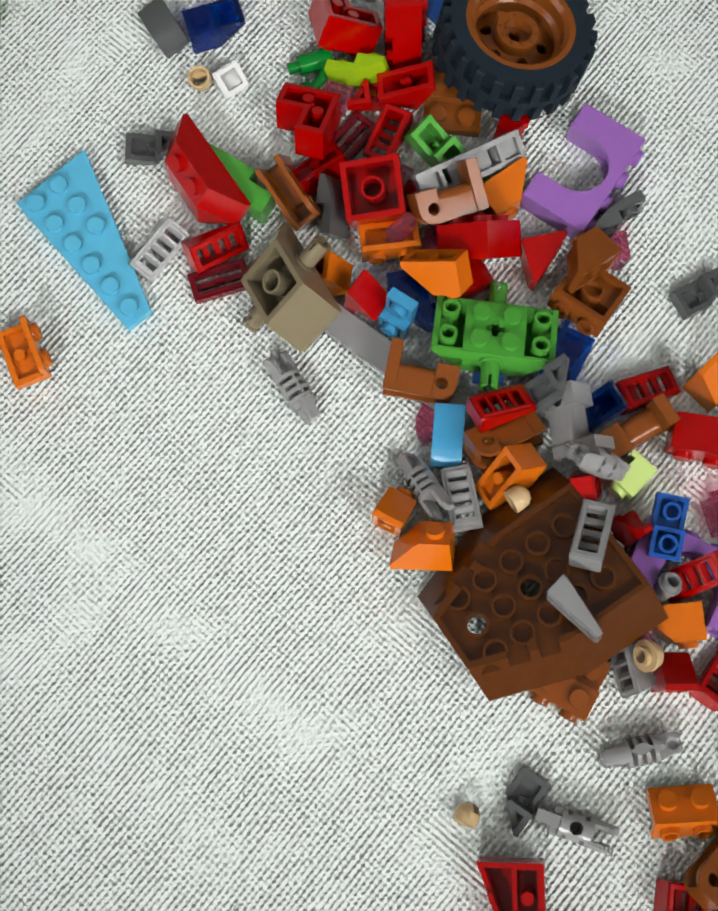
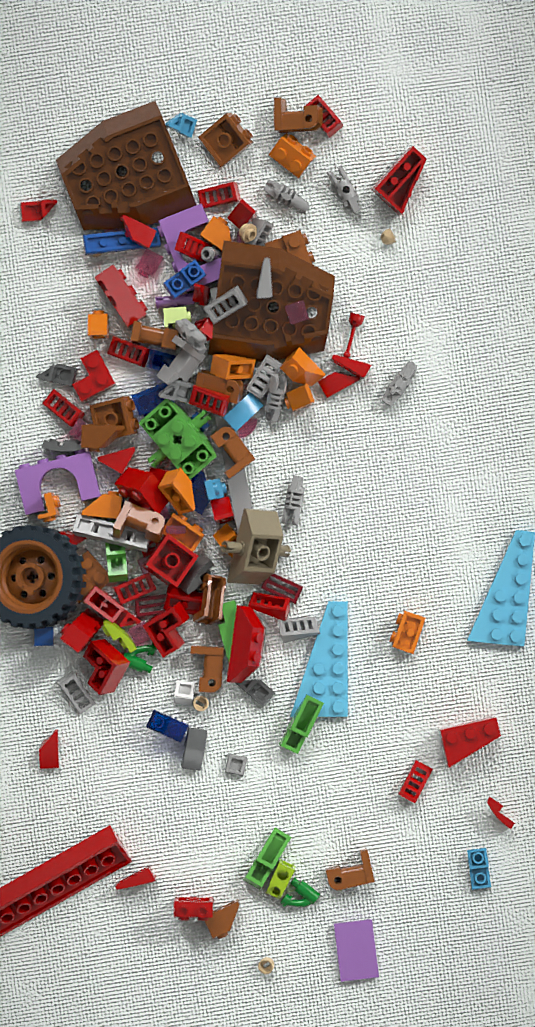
camera: 145 degrees left, 10 degrees up
tan hinge [503,485,531,513] -> none
dark grey slope [506,763,551,838] -> none
none -> orange bracket [37,492,61,523]
none -> red slope [42,389,85,429]
none -> red brick [72,350,116,403]
none -> medium lavender pin [155,292,195,309]
none -> dark orange piece [191,645,224,693]
none -> light grey tile [225,753,248,776]
none -> bright green slope [279,694,324,754]
none -> clear pink tile [285,300,309,325]
none -> red slope [318,371,361,398]
none -> red slope [331,355,372,379]
none -> red hinge [343,312,365,358]
none -> light grey hinge [381,361,417,407]

